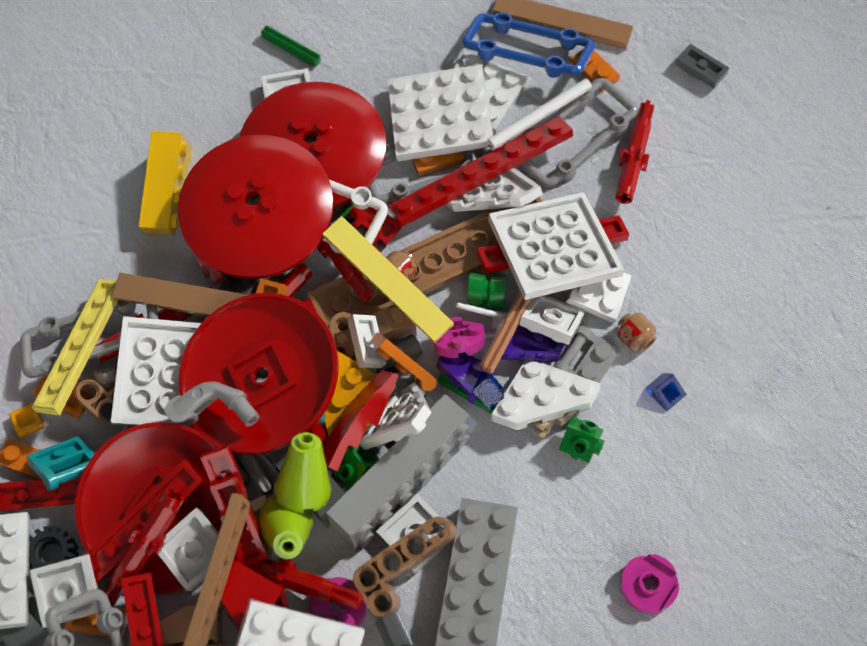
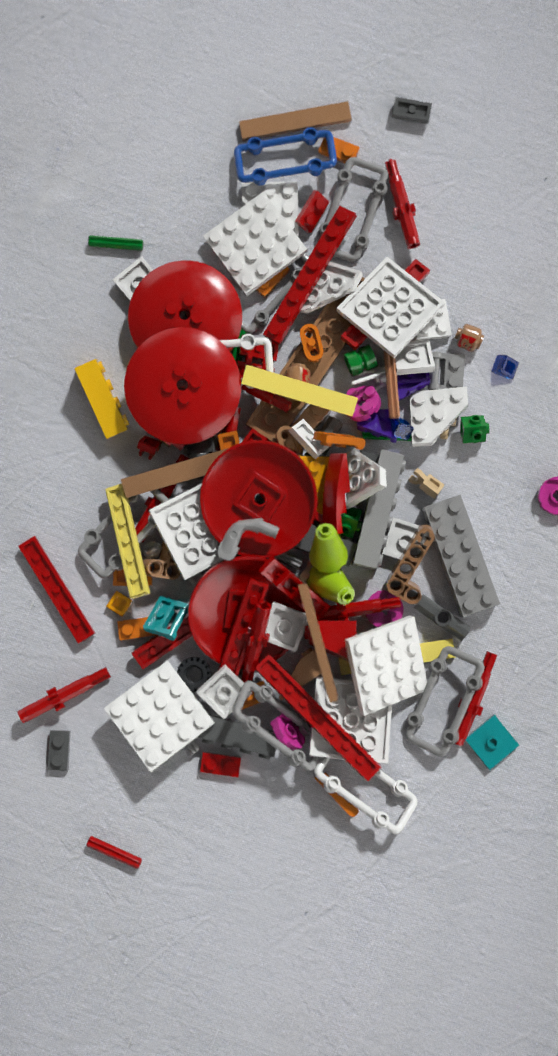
camera: 30 degrees left, 20 degrees up
white piece [487,78,592,150] -> none
none -> red tile [137,435,162,460]
none -> red plate [295,190,330,233]
none -> orange plate [300,324,324,362]
none -> tan plate [408,468,444,499]

